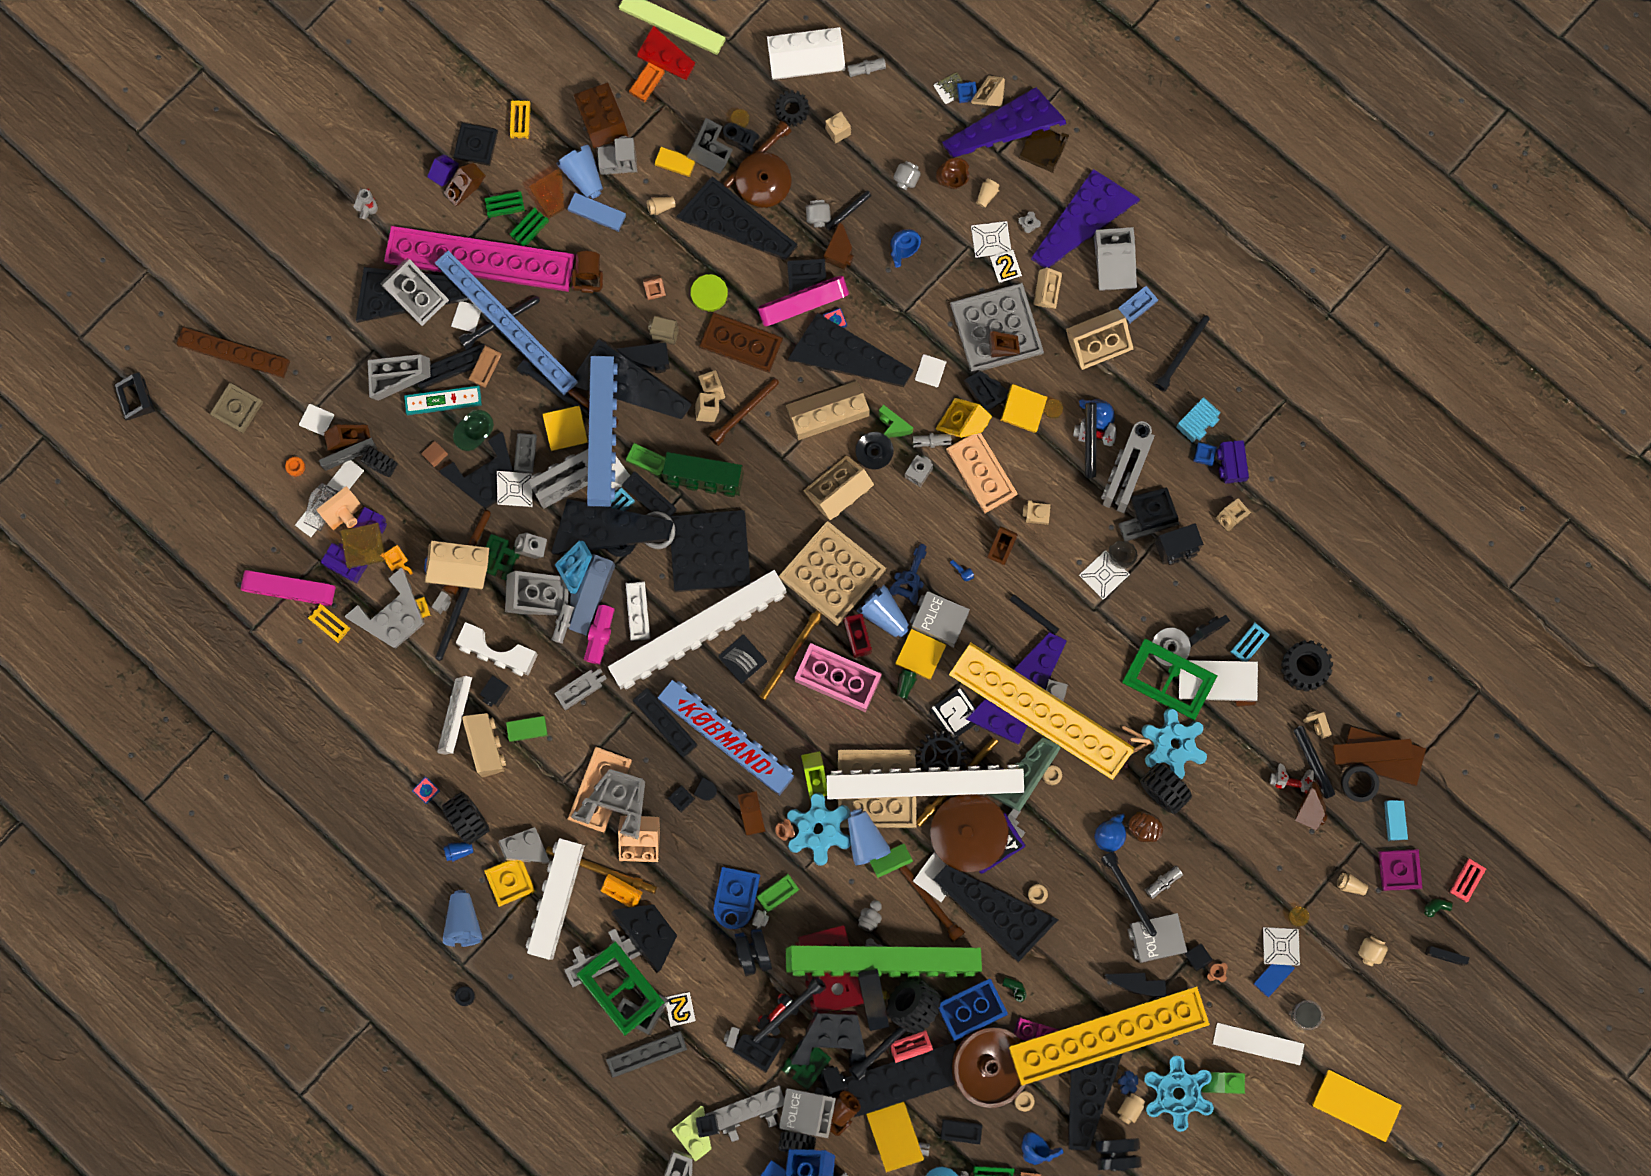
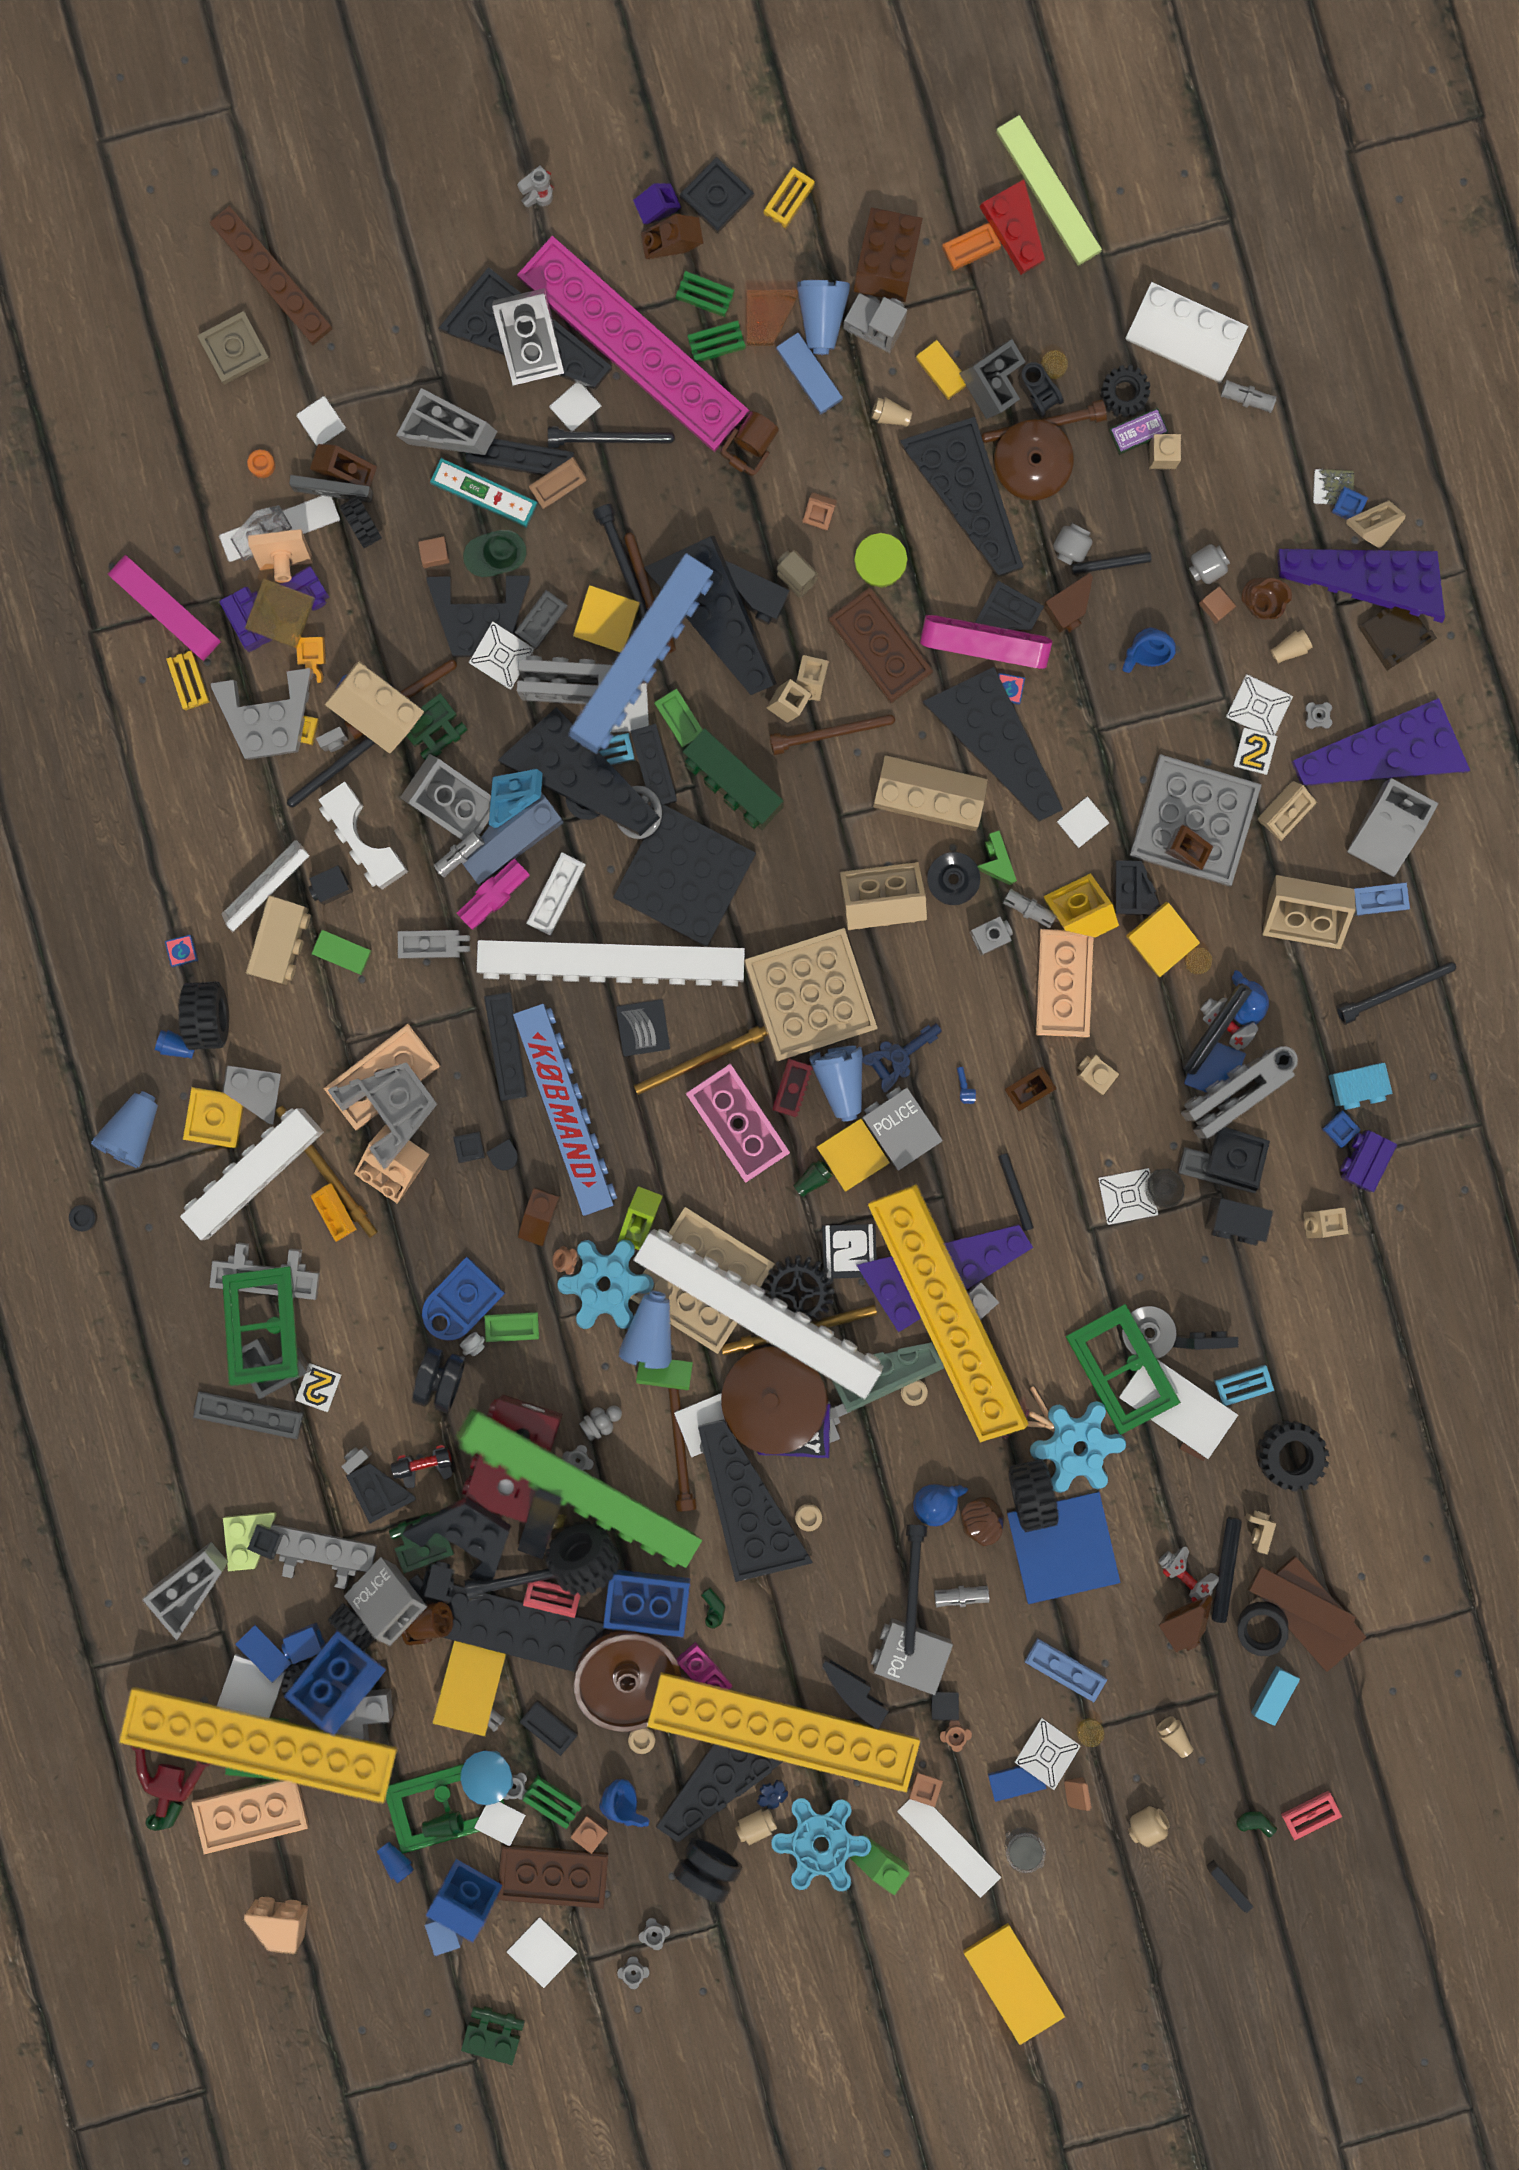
camera: 25 degrees right, 10 degrees up
black tile [114,372,155,421] -> none
medium blue plate [435,250,578,395] -> none
light grey brick [515,533,547,559] -> none
black wing [611,904,677,974] -> none
black piece [753,976,826,1044] -> none
magenta tile [1378,849,1422,891] -> none
none -> nougat plate [908,1772,943,1807]
none -> blue piece [1007,1492,1121,1604]
none -> medium blue tile [1024,1638,1107,1702]
none -> nougat slope [1064,1777,1091,1811]
none -> medium lavender tile [1109,408,1168,455]
none -> blue sticker [1184,1042,1246,1100]
none -> nougat slope [1199,586,1236,624]

